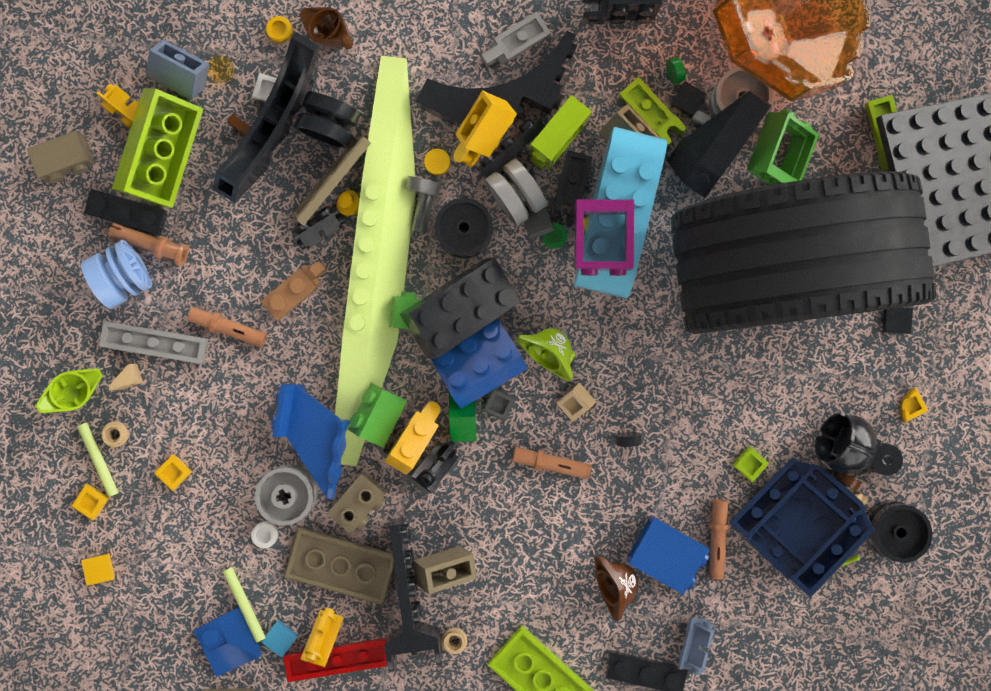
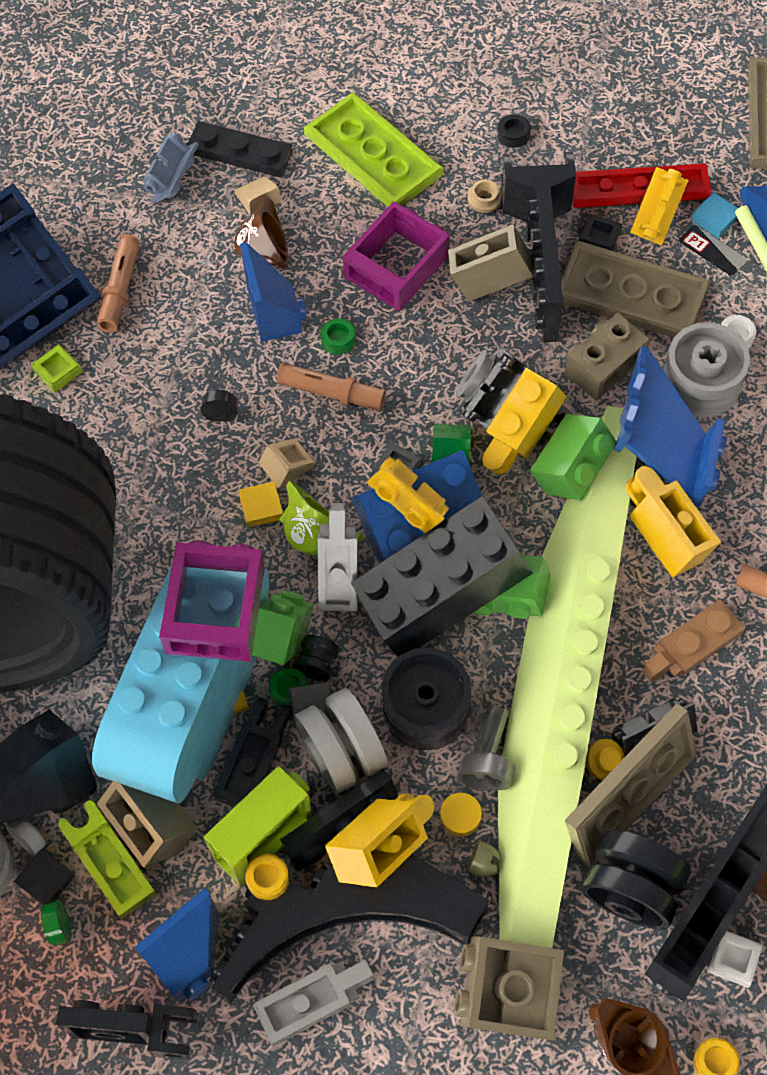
camera: 170 degrees left, 25 degrees down
blue panel [626,515,709,595] -> none
none -> blue slope [135,888,219,1004]
none -> tan slope [235,176,281,215]
none -> yellow tile [238,481,283,528]
none -> blue slope [240,242,307,342]
none -> yellow tile [245,854,289,900]
none -> bright green brick [252,591,314,665]
none -> black wheel [292,634,340,681]
none -> light grey hinge [318,503,358,612]
none -> green tile [320,318,356,355]
none -> magenta window [342,201,450,312]
none -> yellow hinge [366,456,449,533]
none -> dark tan plate [454,937,564,1041]
none -> light grey piece [456,350,496,402]
none -> olive hinge [467,840,501,877]
none -> black tile [578,214,623,251]
none -> yellow brick [625,466,722,578]
none -> sticker [678,225,747,276]

